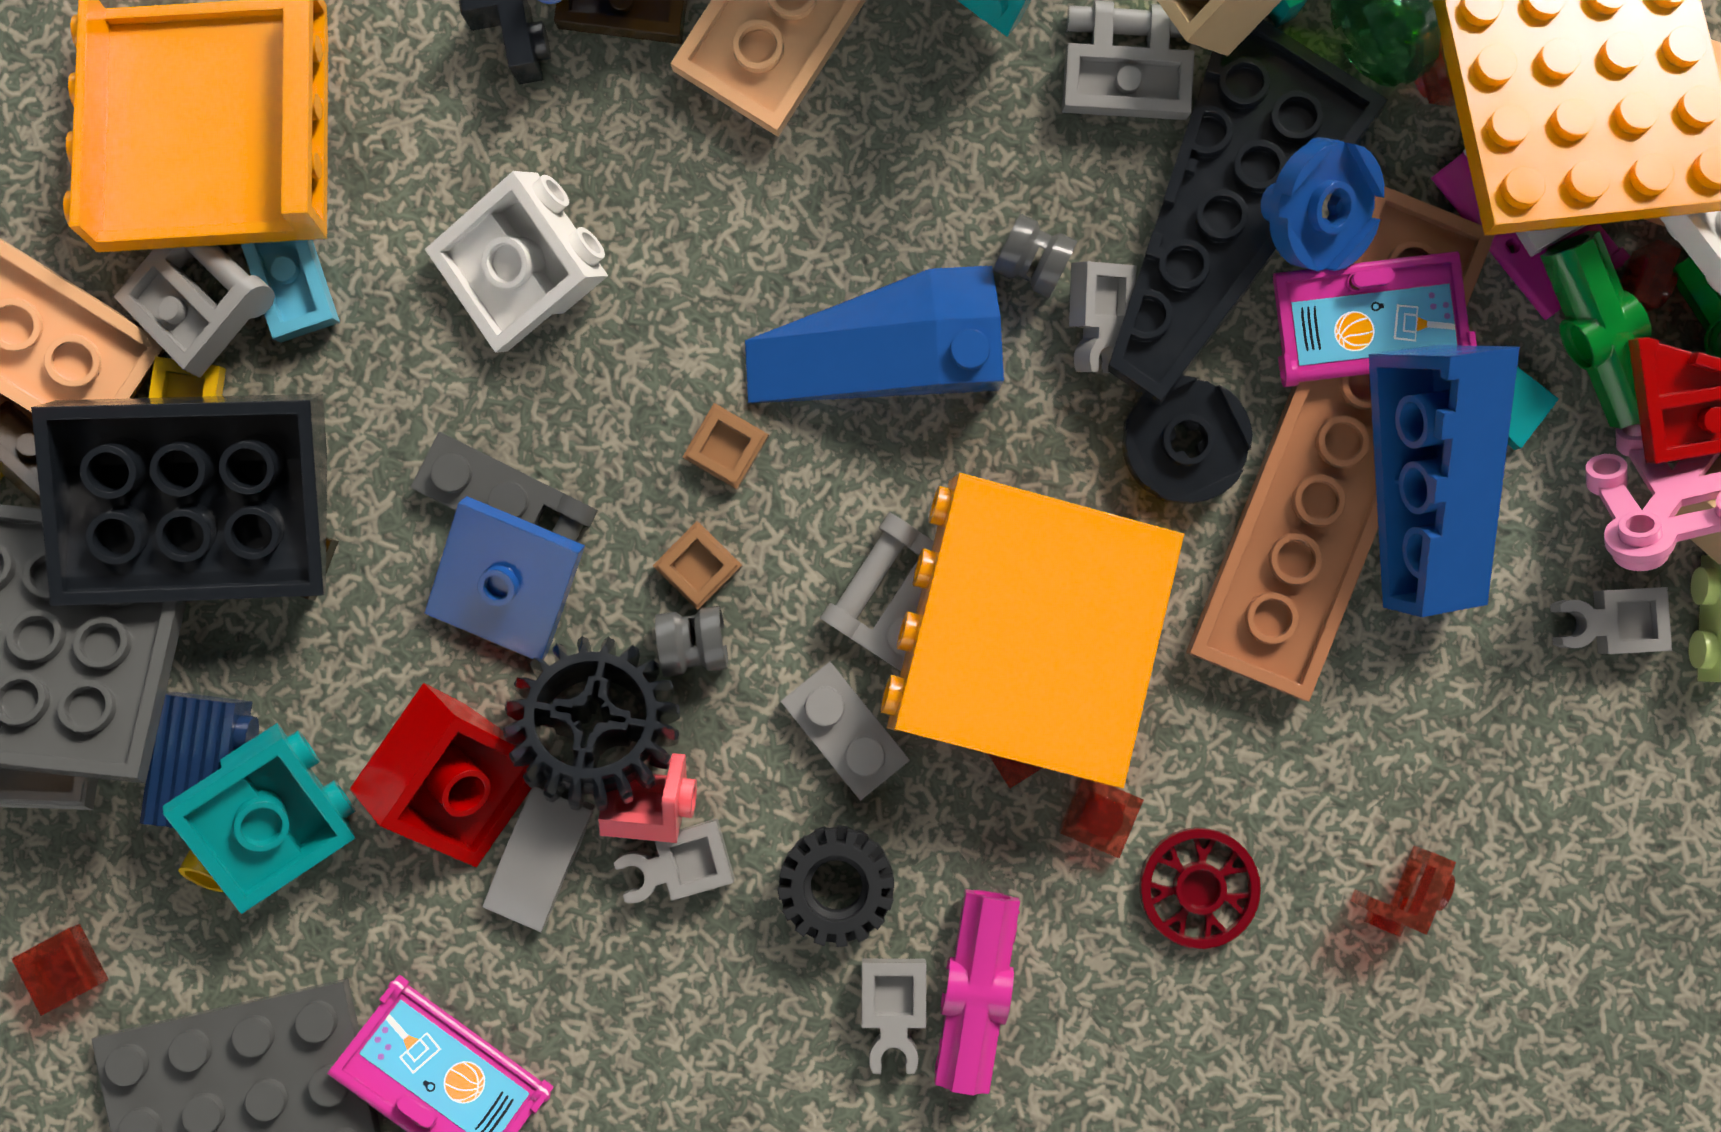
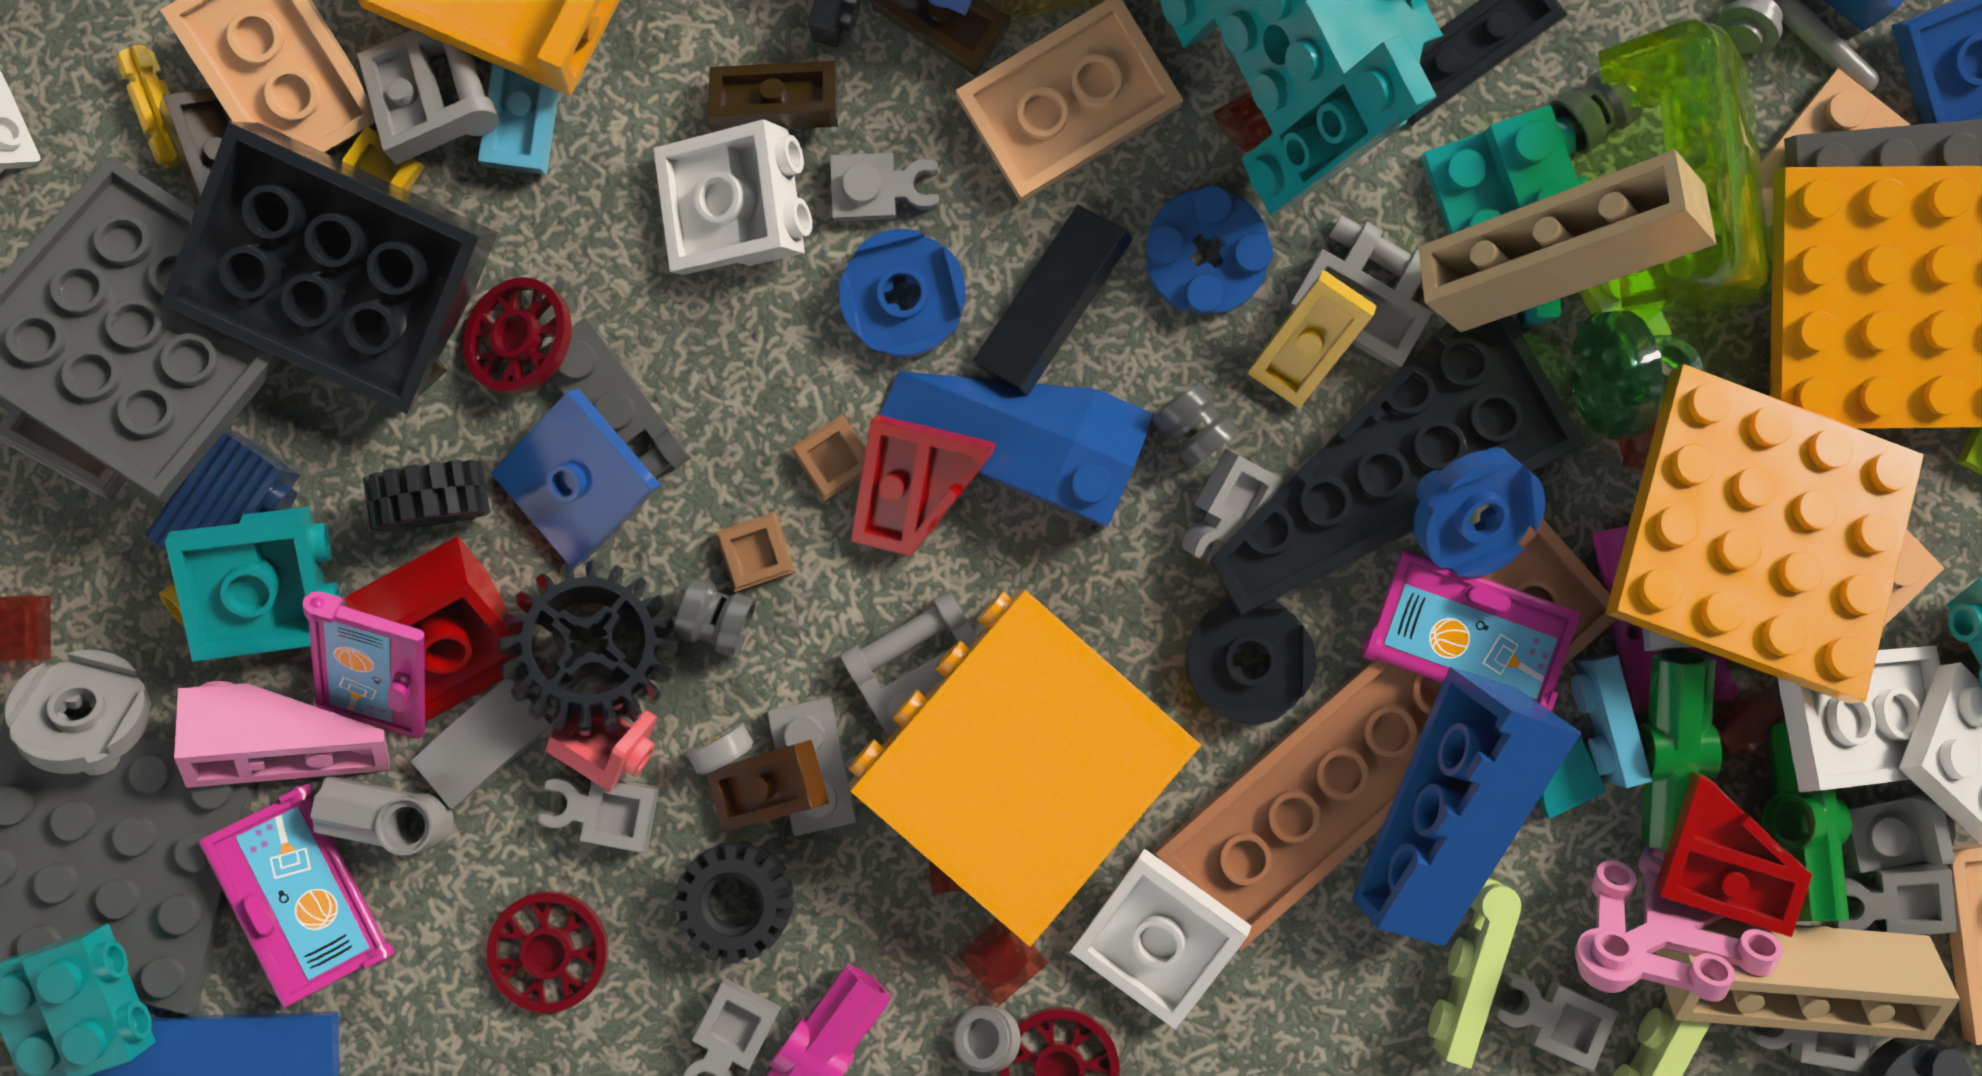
camera: 35 degrees right, 0 degrees up
none -> light grey plate [4,650,151,776]
none -> bright pink slope [174,681,390,788]
none -> door [303,591,425,739]
none -> light grey piece [310,776,453,855]
none -> black tyre [362,460,490,532]
none -> dark red wheel [463,277,572,395]
none -> dark red wheel [486,891,609,1013]
none -> light grey tile [686,722,753,775]
none -> reddish brown plate [707,740,829,833]
none -> dark brown plate [708,61,838,133]
none -> light grey plate [830,153,940,222]
none -> blue plate [839,229,966,359]
none -> red wing [851,415,996,556]
none -> light grey tile [953,1006,1021,1072]
none -> black tile [973,204,1133,396]
none -> white plate [1070,849,1252,1030]
none -> blue plate [1144,185,1273,315]
none -> yellow plate [1247,270,1377,409]
none -> yellowish green plate [1428,878,1521,1069]
none -> medium azure plate [1571,654,1652,788]

